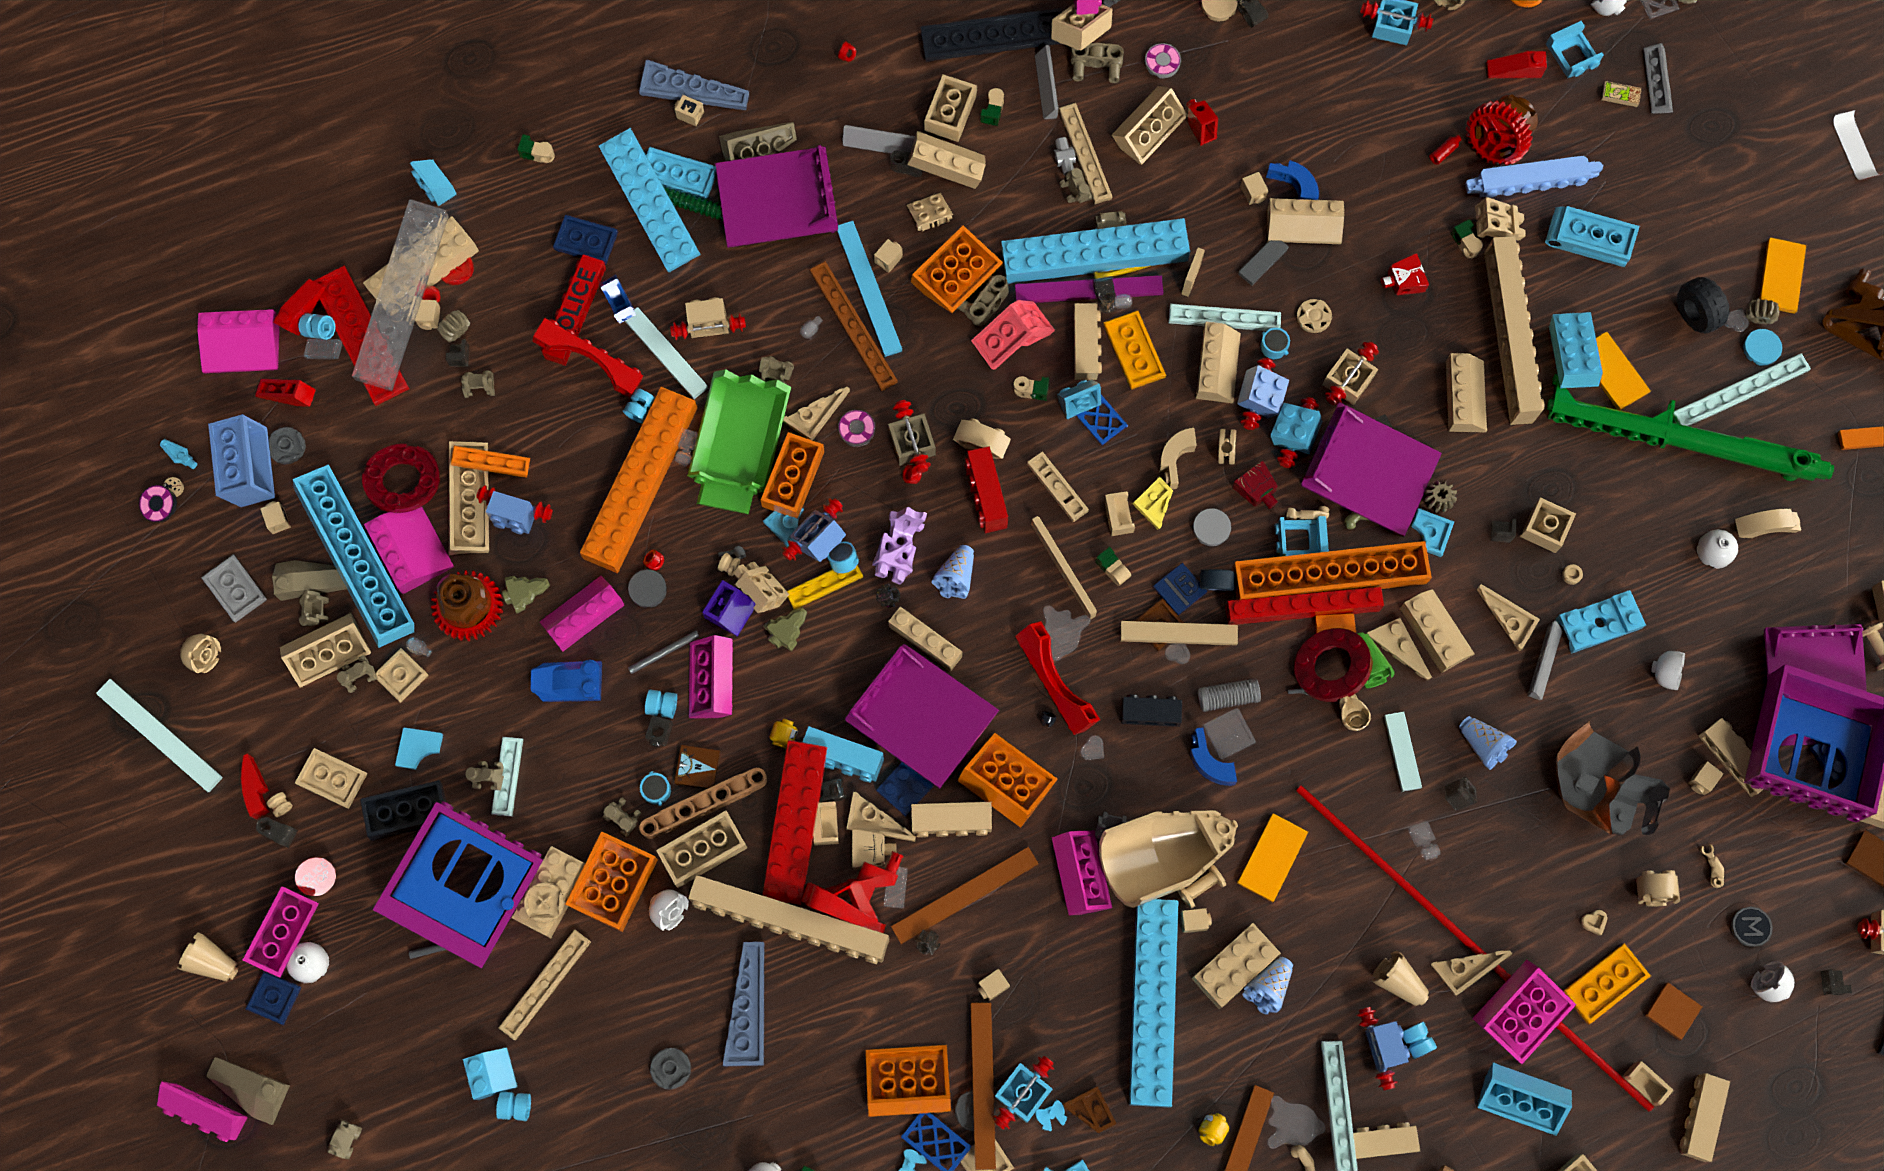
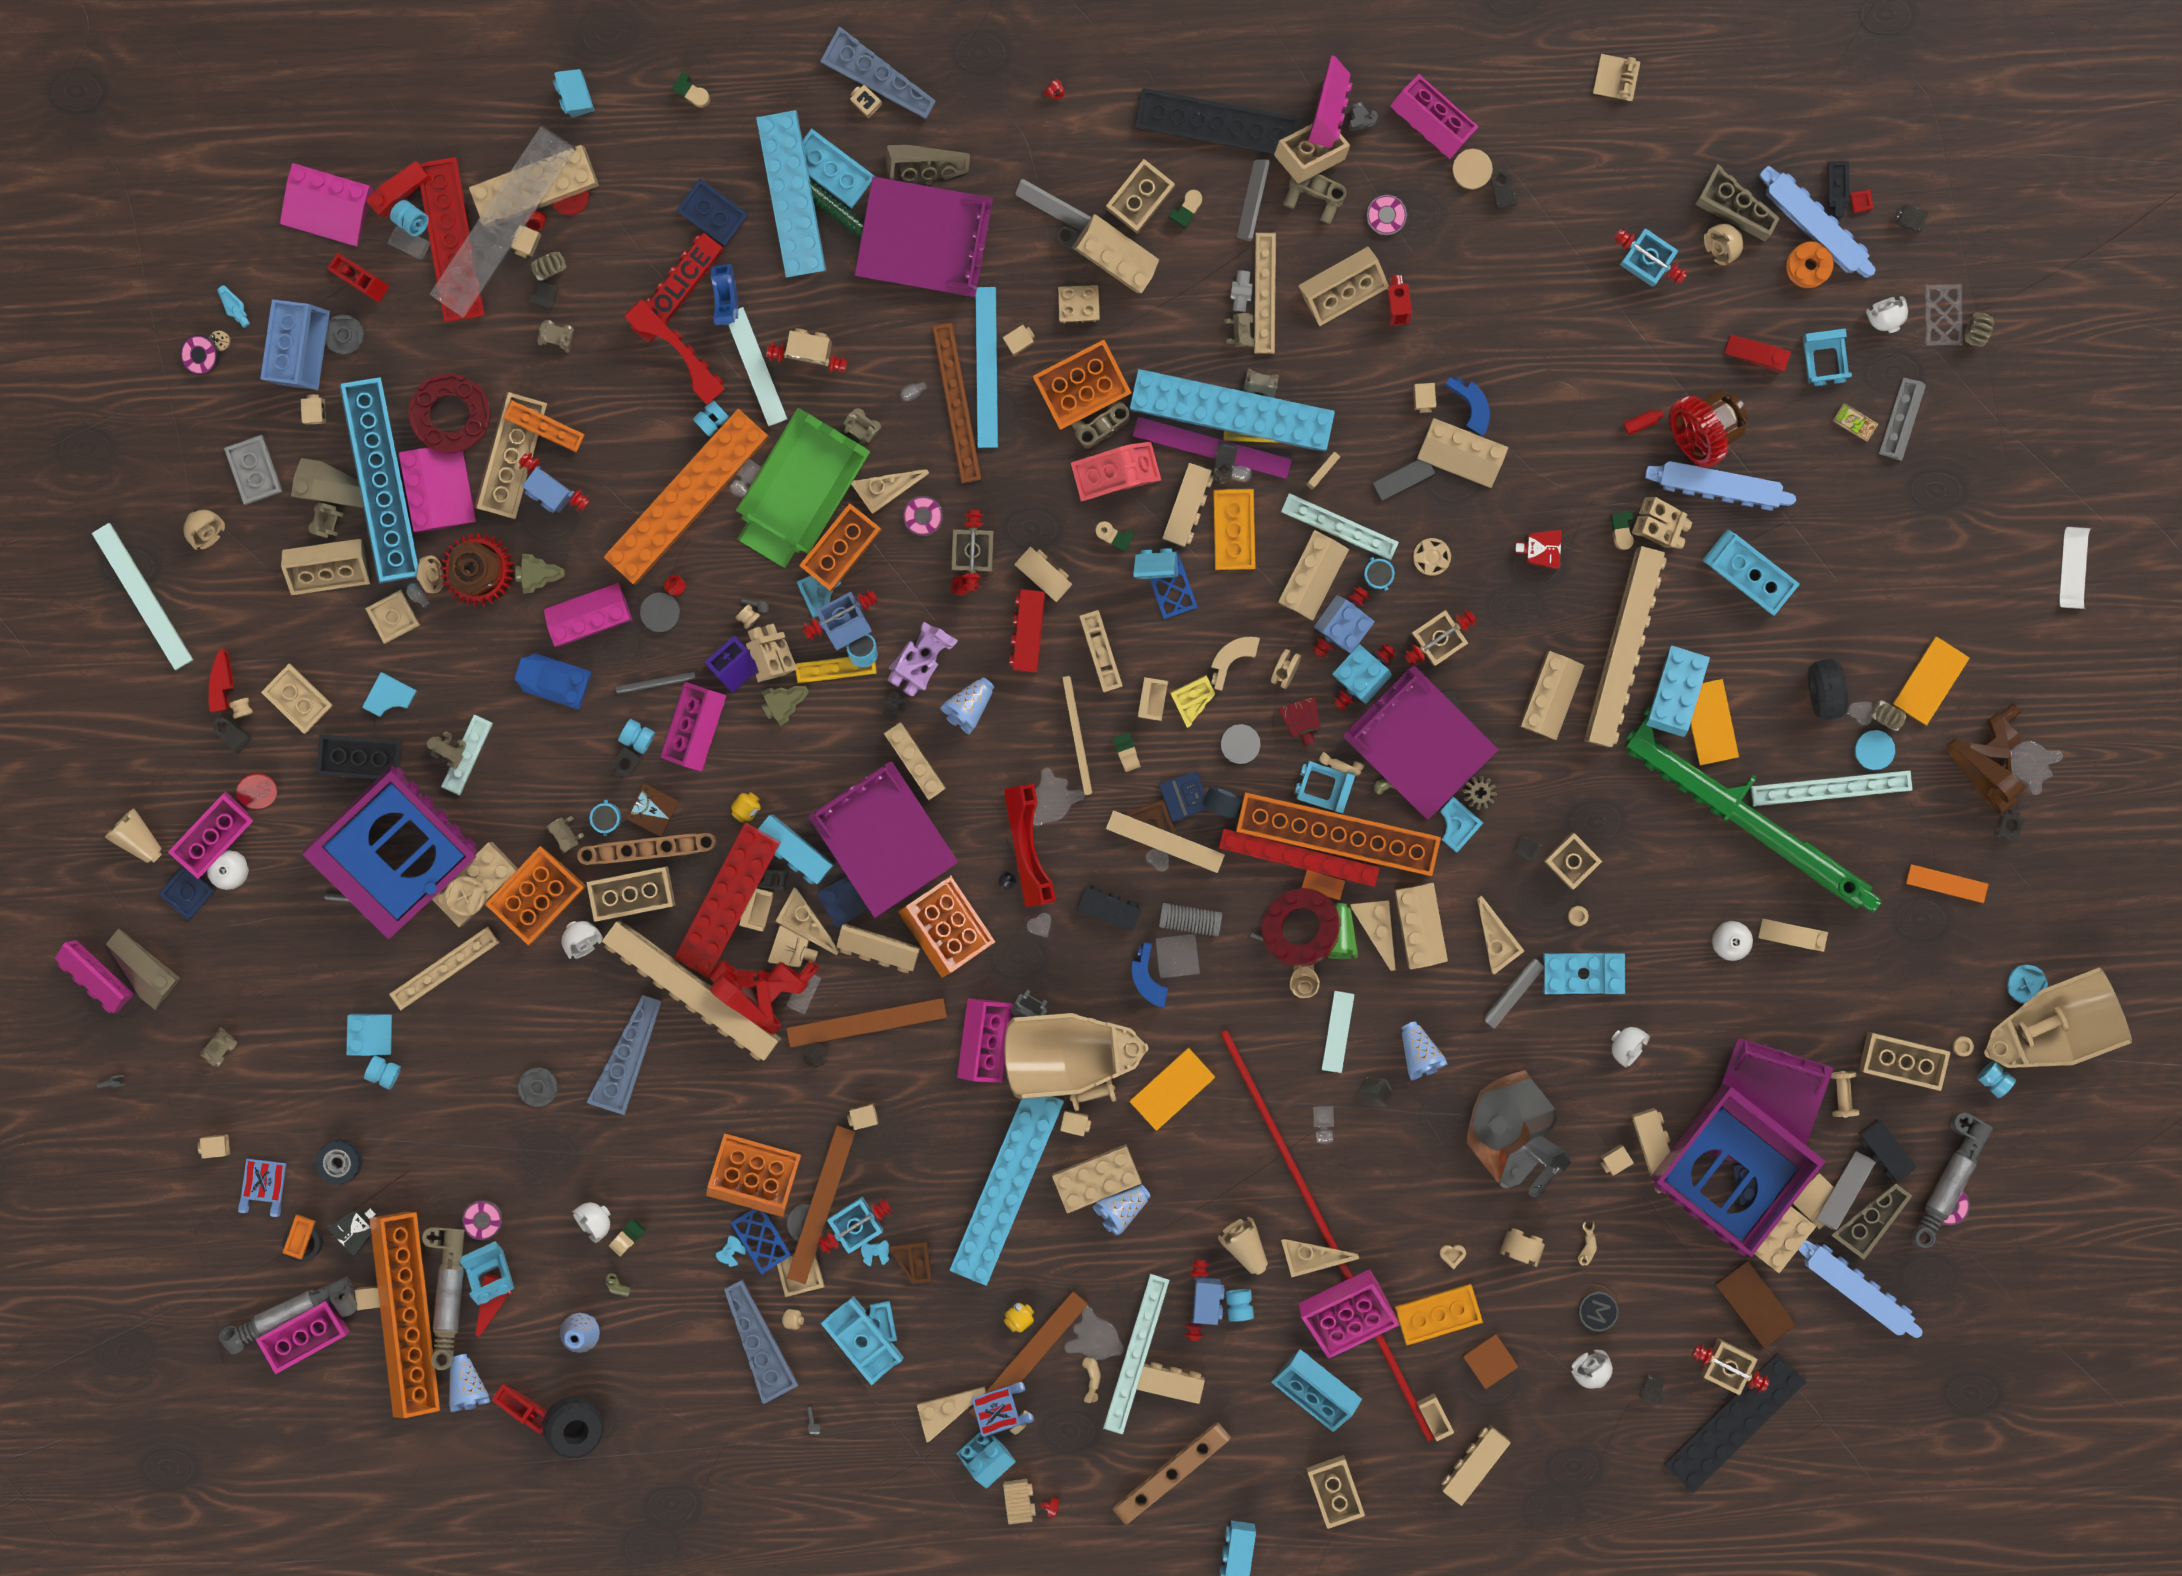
camera: 15 degrees right, 15 degrees up
dark tan piece [337,656,377,693] -> none
none -> tan wheel [416,556,445,593]

